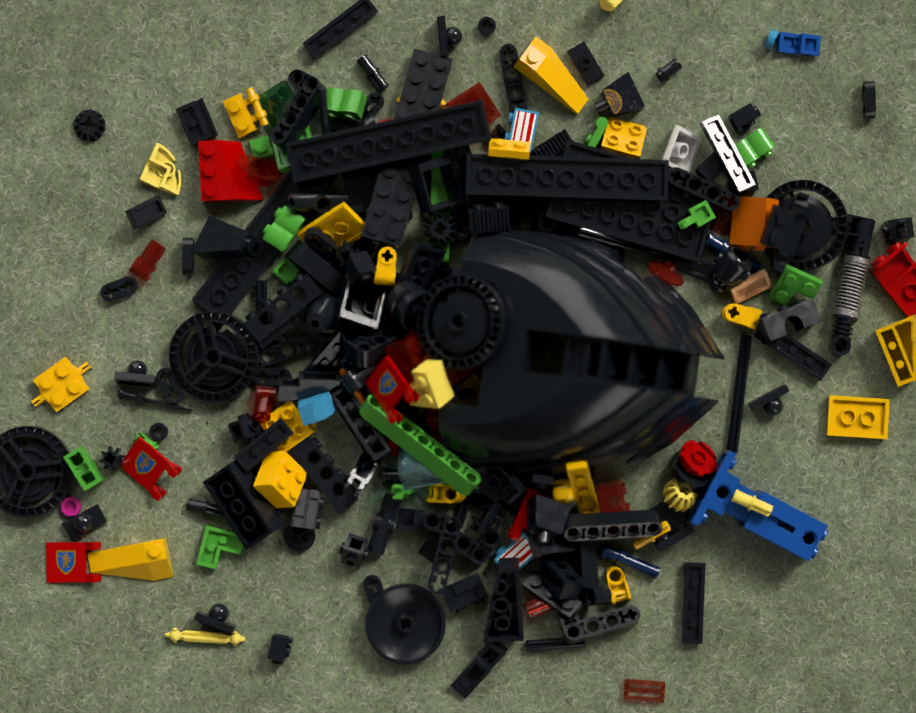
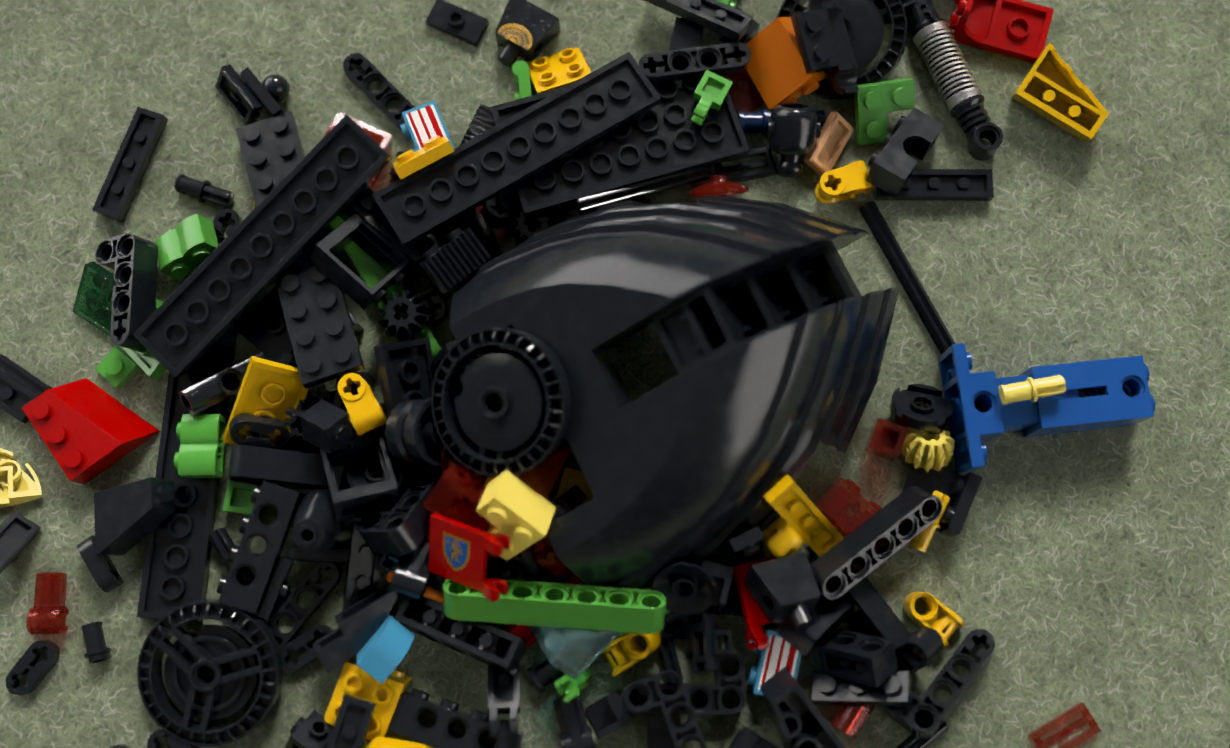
camera: 30 degrees left, 10 degrees down
yellow plate [223,87,269,138] -> none
clear red piece [238,155,283,187] -> none
clear red piece [253,385,277,423] -> none
black bar [318,88,330,135] -> none
black bush [478,17,496,36] -> none
yellow wedge [514,37,588,115] -> none
dark blue pin [599,542,661,579] -> none
white slope [662,125,702,172] -> none
red tile [679,440,717,478] -> none
black plate [681,562,706,644] -> none
black tile [749,385,789,416] -> none
yellow plate [826,395,890,439] -> none
none -> black pin [81,621,111,664]
none -> black tile [215,64,263,125]
none -> clear red brick [864,418,909,462]

